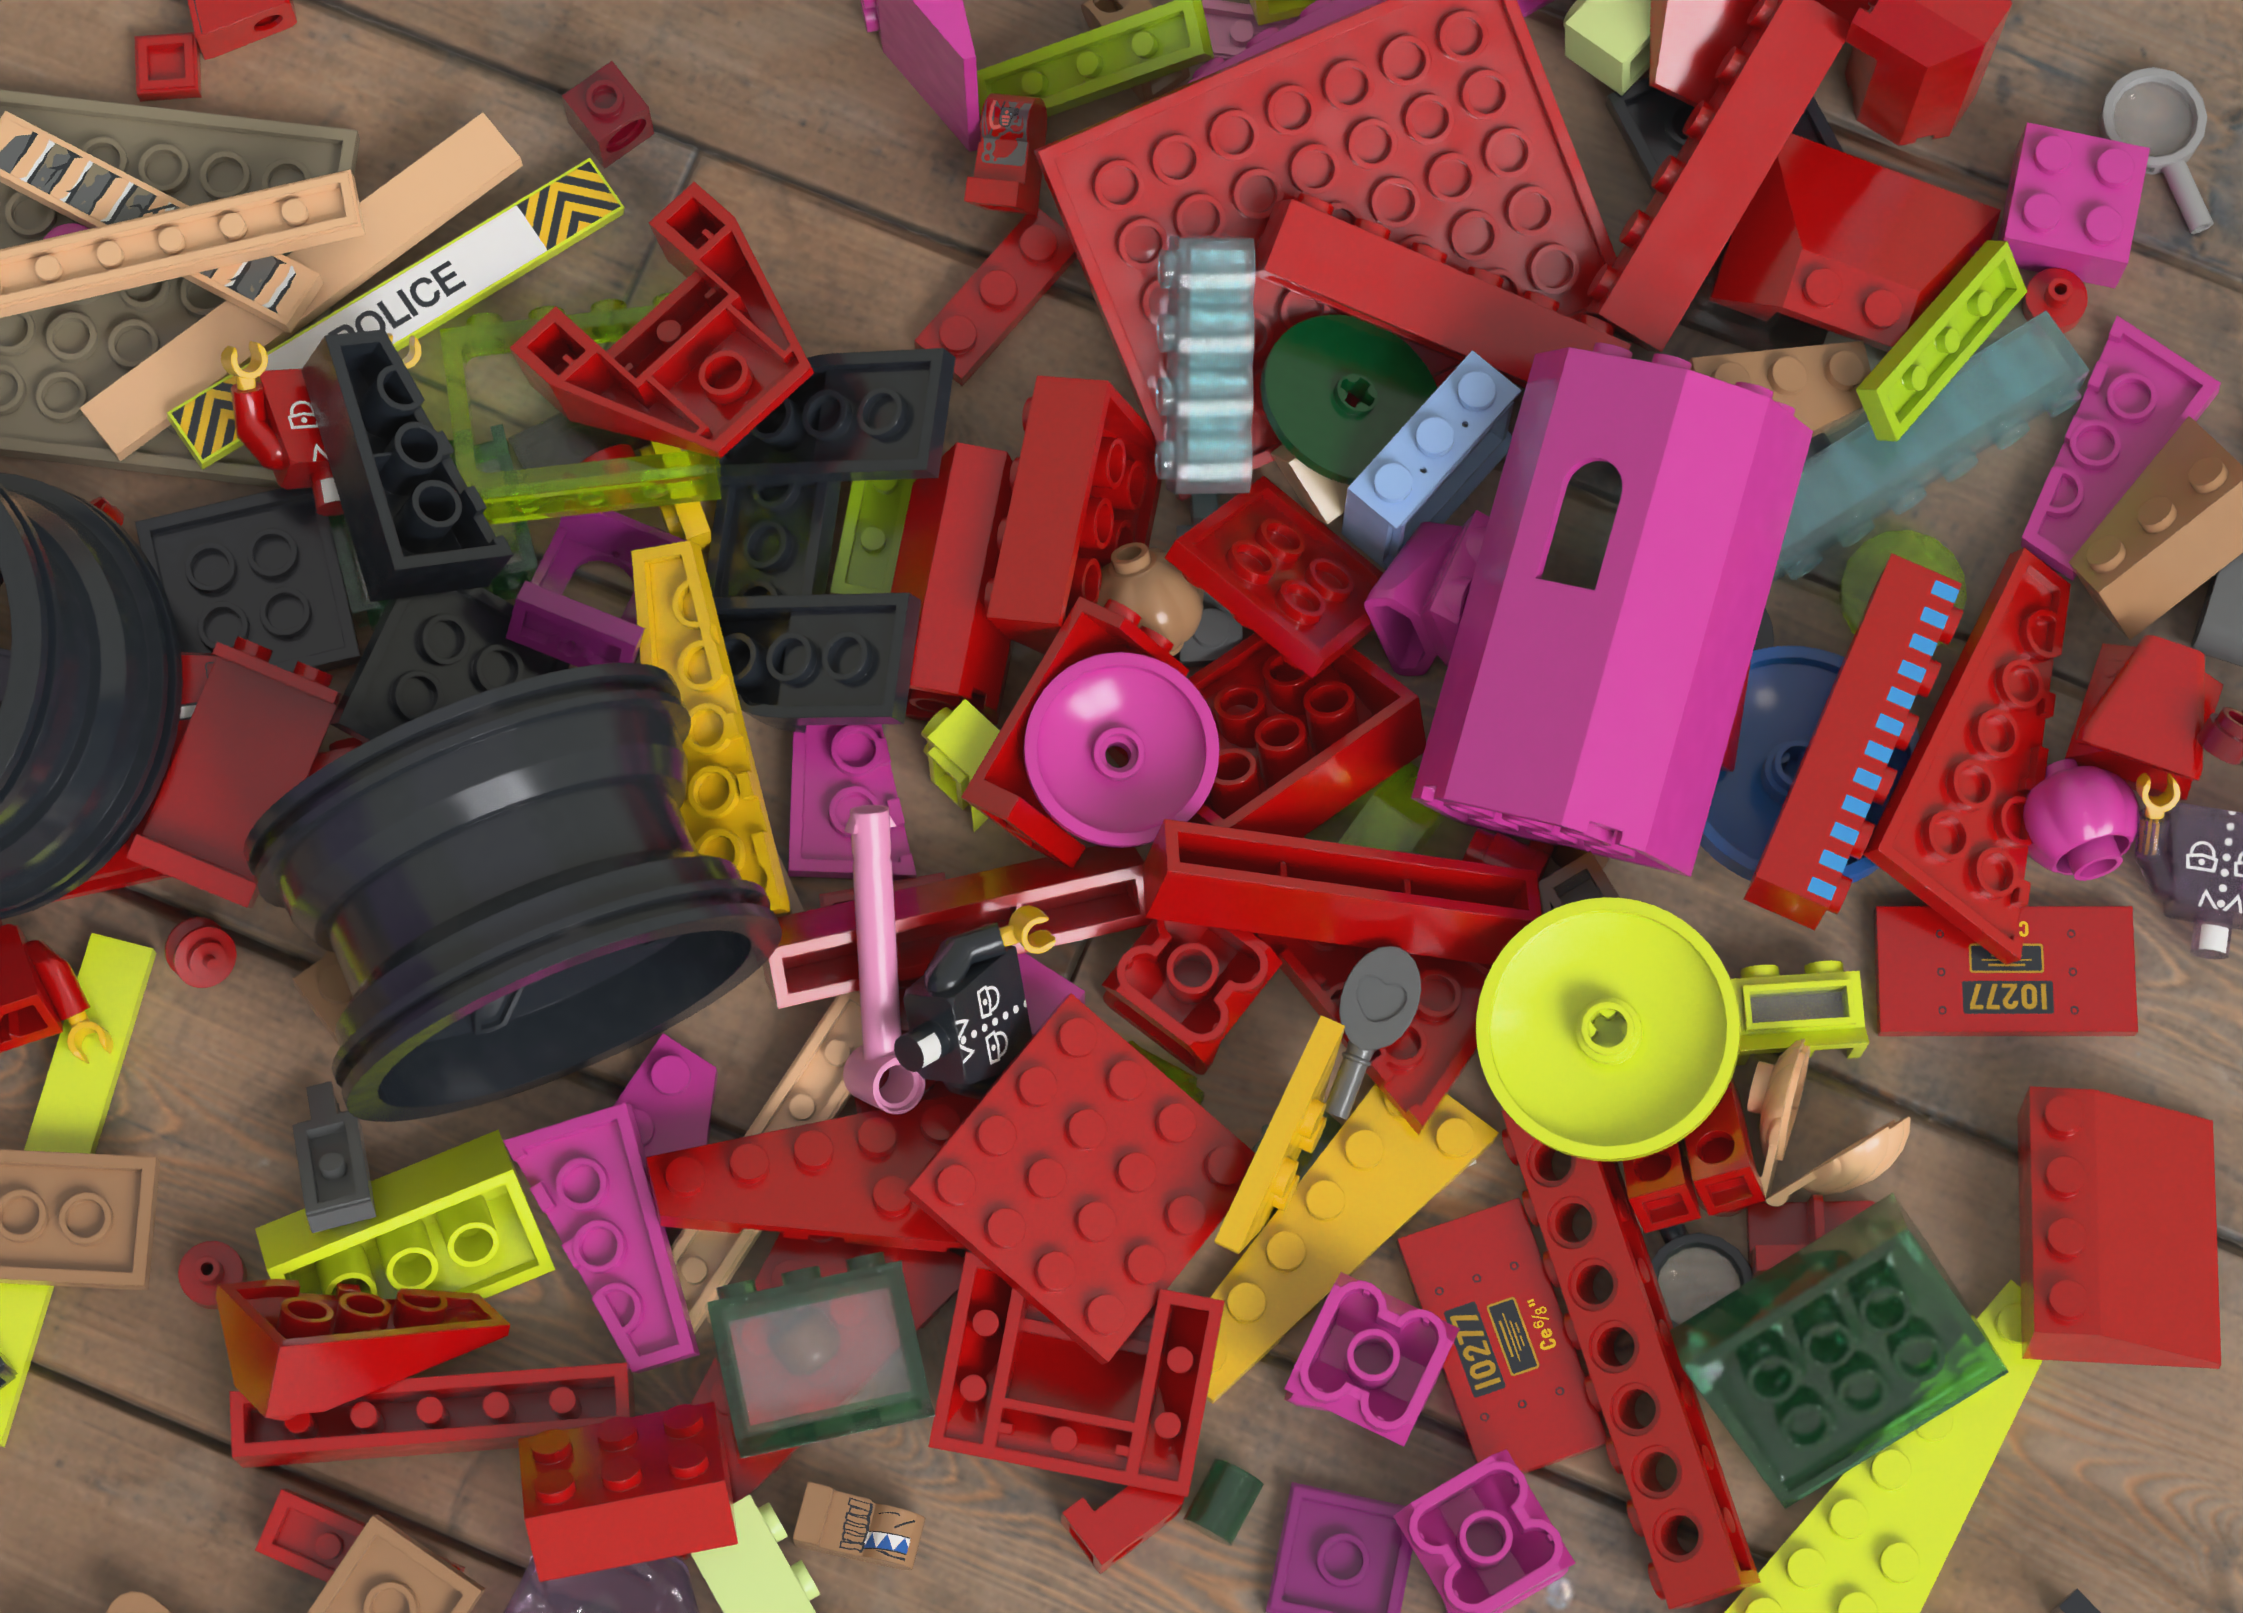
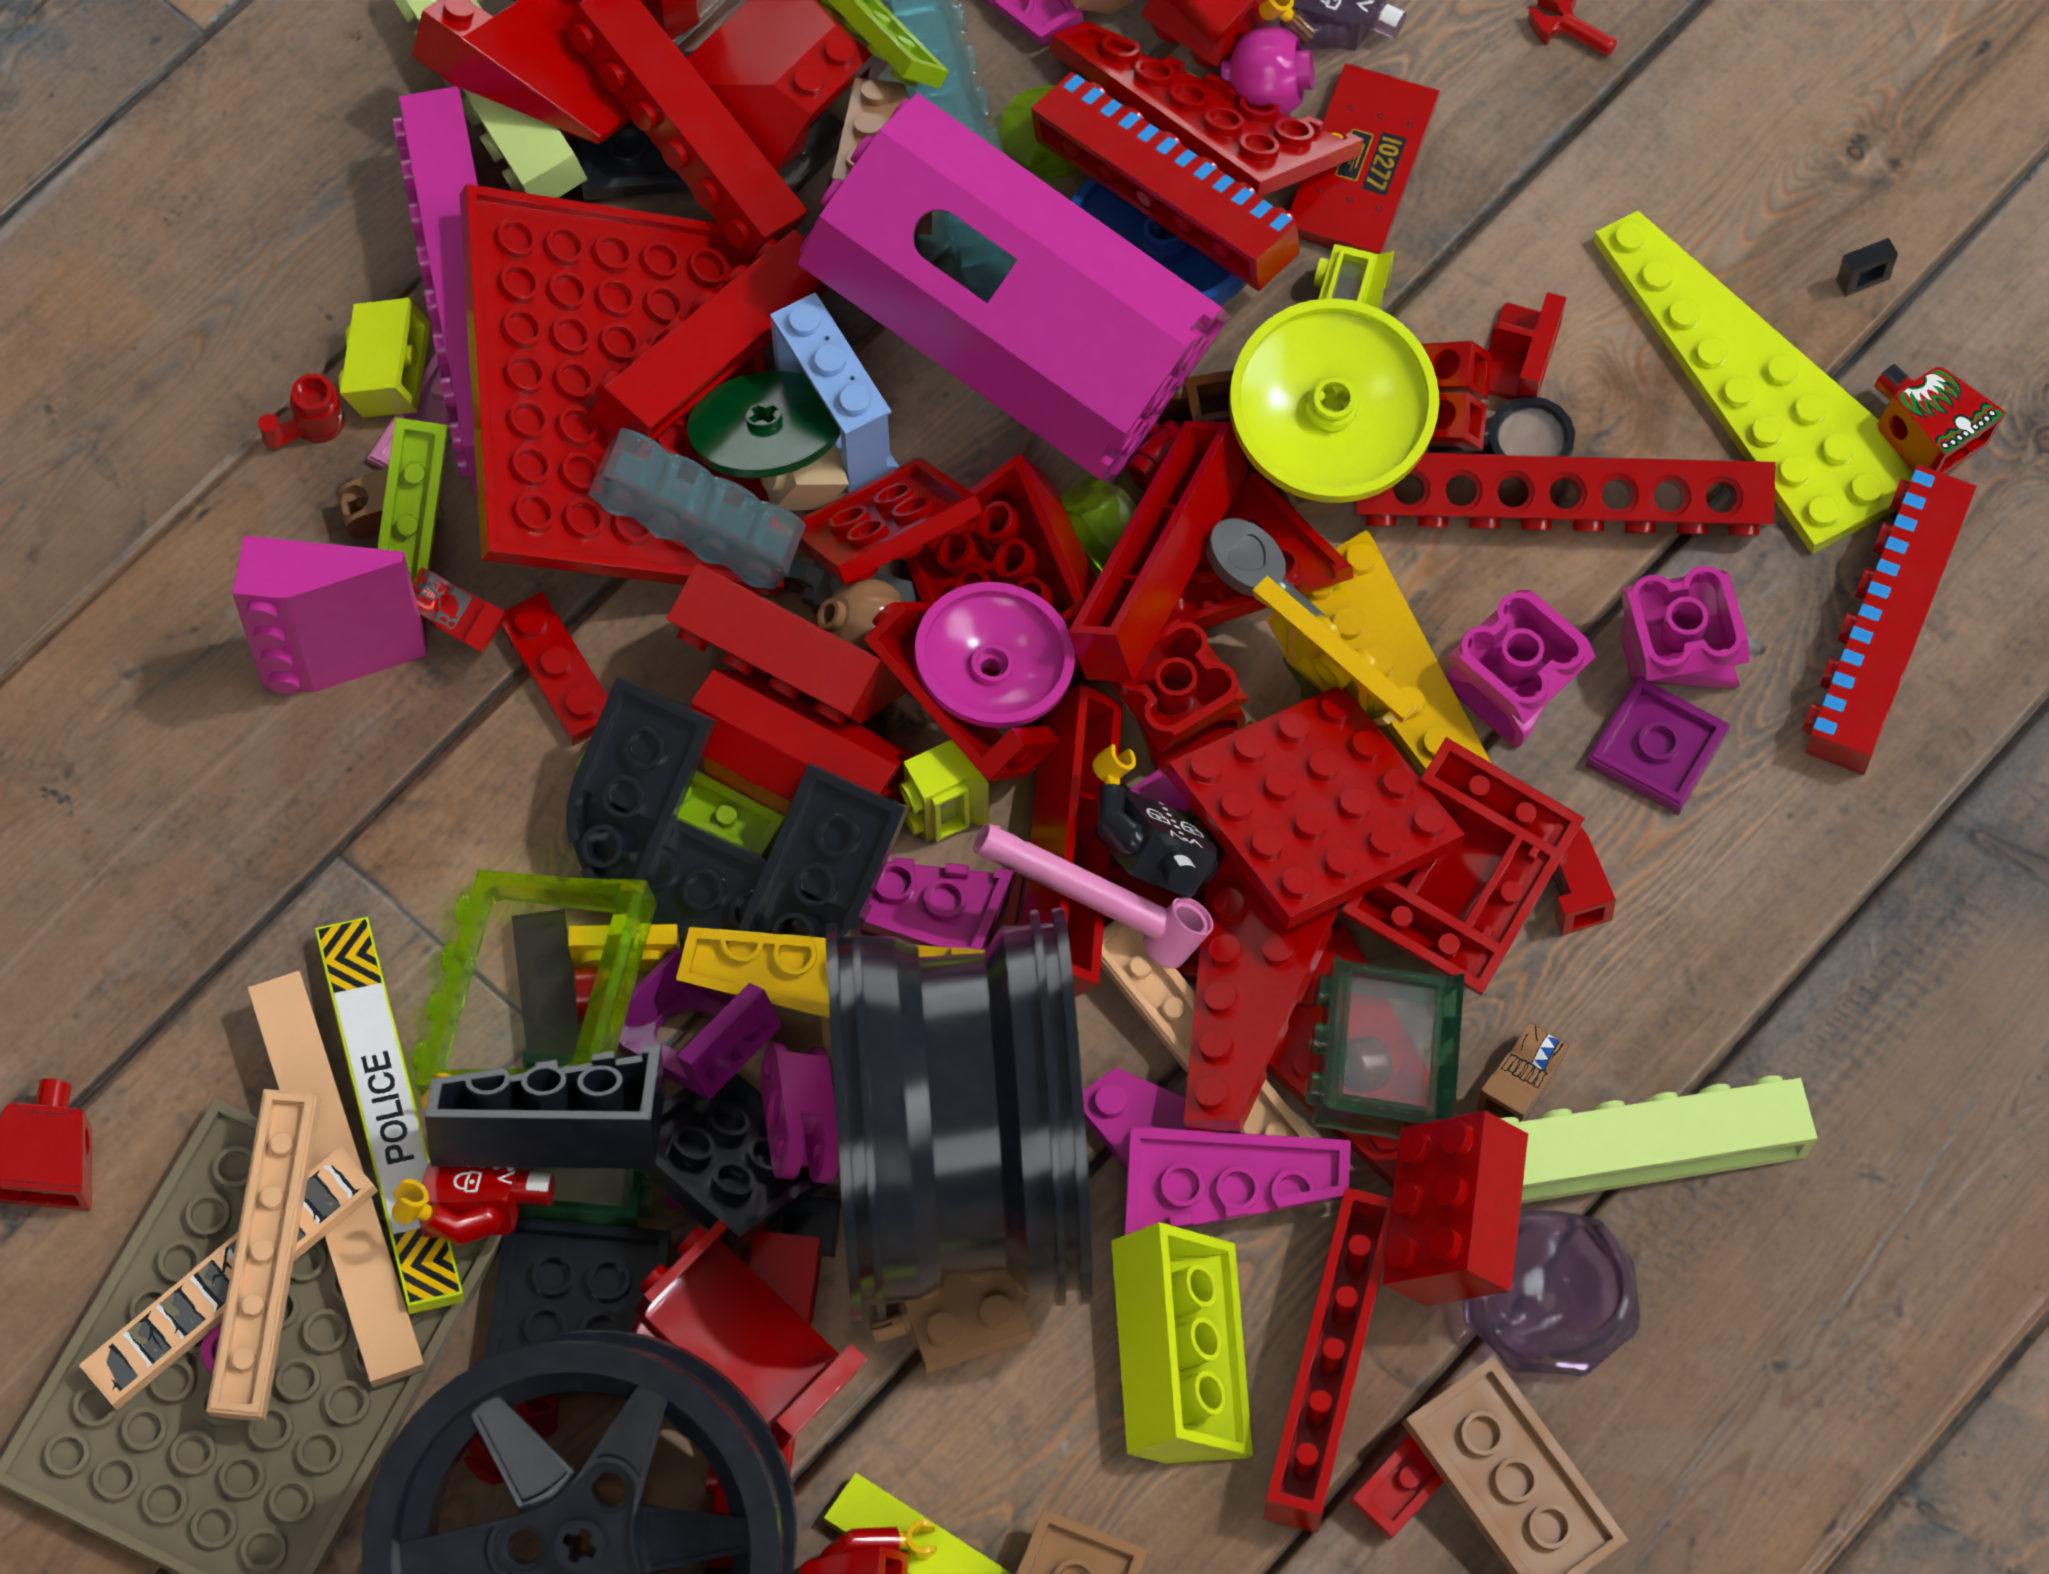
camera: 70 degrees left, 10 degrees down
red tile [134,32,202,102] -> none
red wheel [165,917,237,988] -> none
red tile [178,1241,247,1309] -> none
red wedge [216,1279,511,1420] -> none
dark grey hinge [292,1081,377,1233] -> none
red wedge [509,182,814,458] -> none
dark red brick [562,61,654,169] -> none
clear green piece [1183,1458,1264,1546] -> none
dark pink piece [1364,510,1489,676] -> none
red tile [1396,1197,1607,1474] -> none
clear green slope [1670,1193,2009,1509] -> none
light nougat animal [1747,1039,1911,1207] -> none
red slope [2017,1086,2221,1369] -> none

